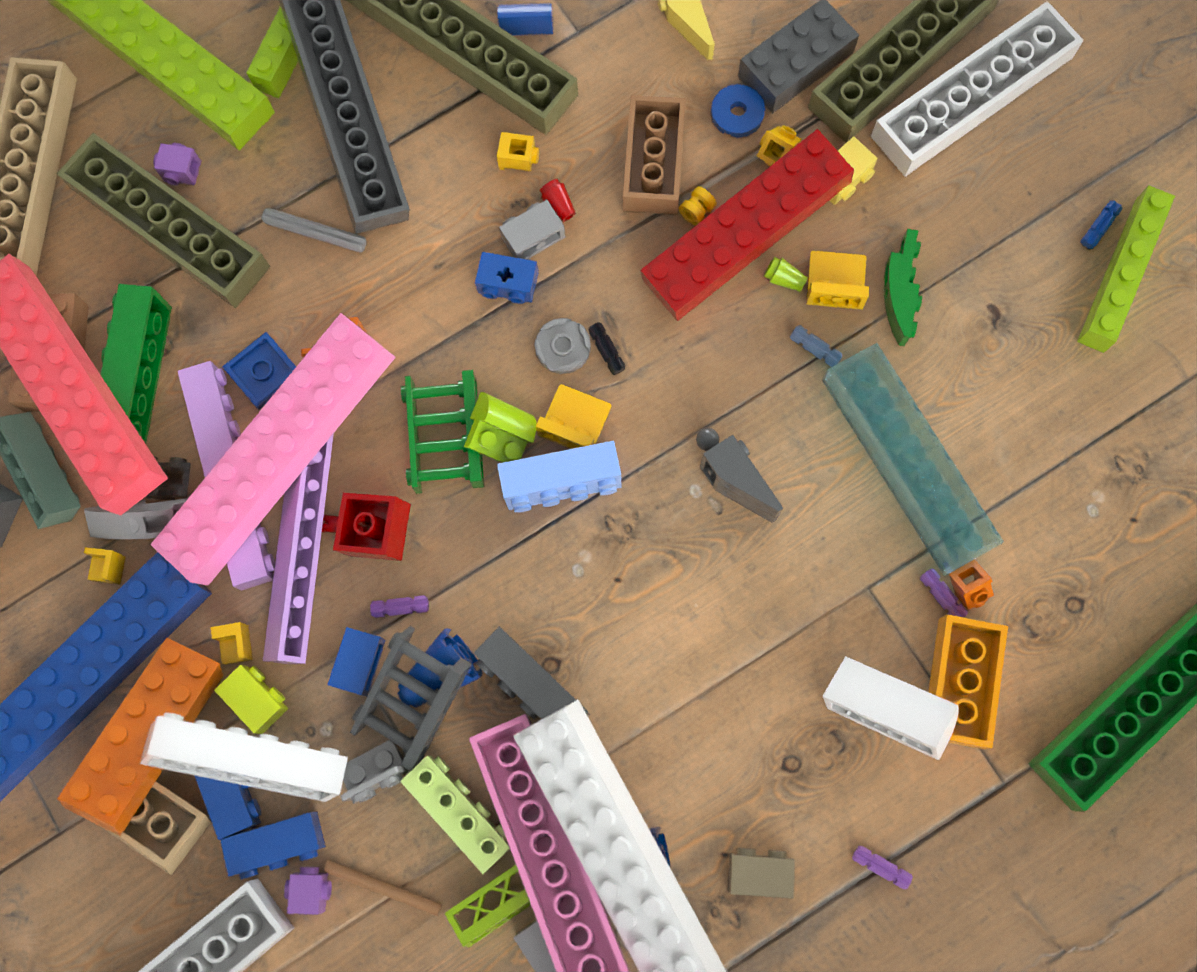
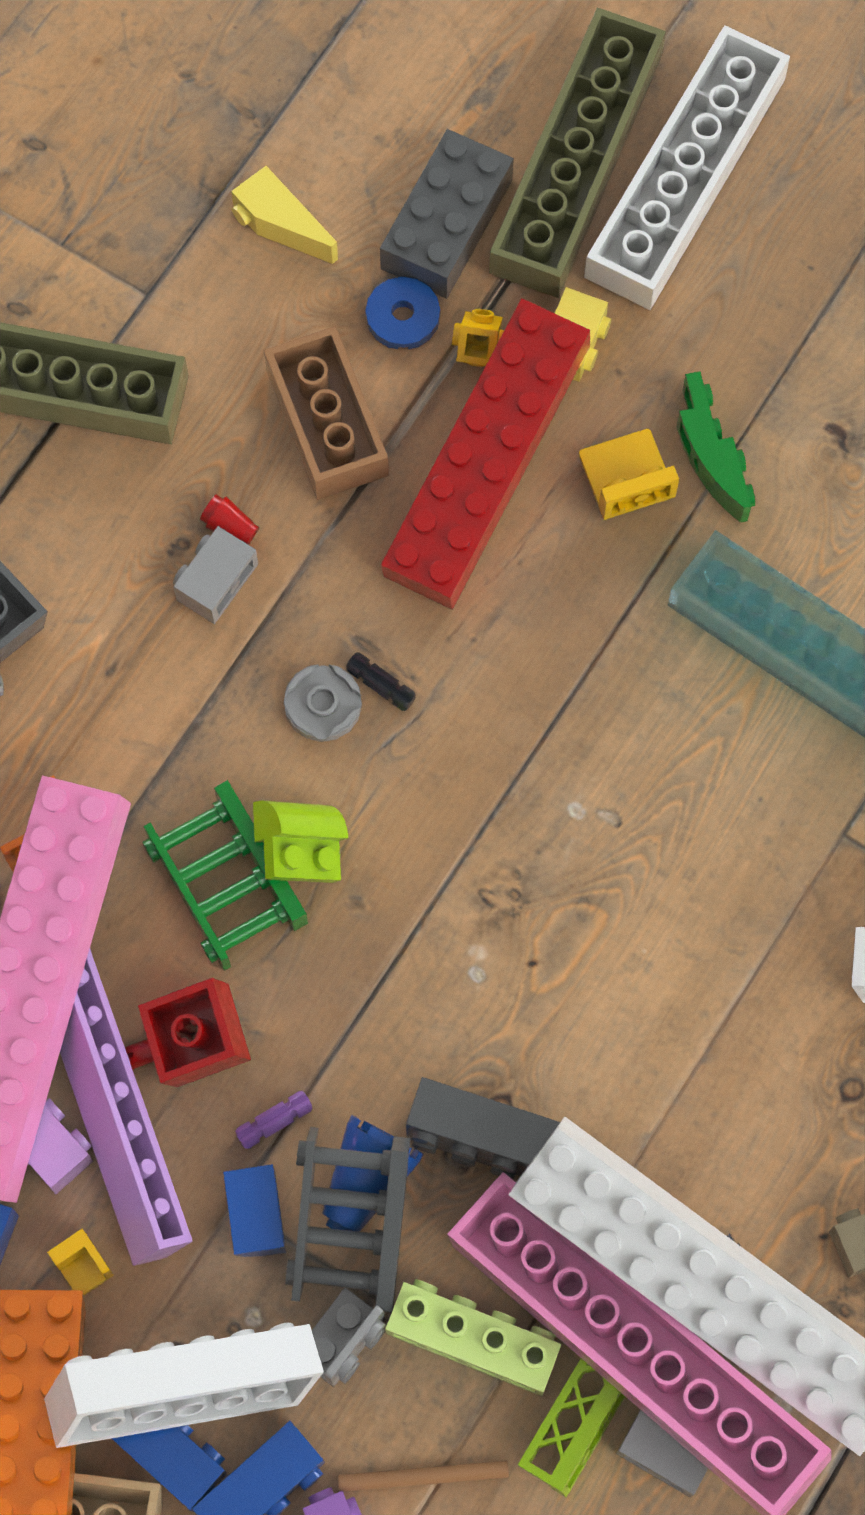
camera: 30 degrees left, 5 degrees down
neon yellow brick [214,665,289,734] -> none
blue brick [475,252,539,304] -> none
yellow brick [497,132,539,171] -> none
light blue brick [497,441,622,513] -> none
blue brick [498,3,553,36] -> none
yellow bracket [536,384,611,449] -> none
yellow wheel [678,186,717,226] -> none
dark grey slope [696,428,783,523] -> none
lime cone [764,256,808,292] -> none
sand blue axle [790,325,843,367] -> none

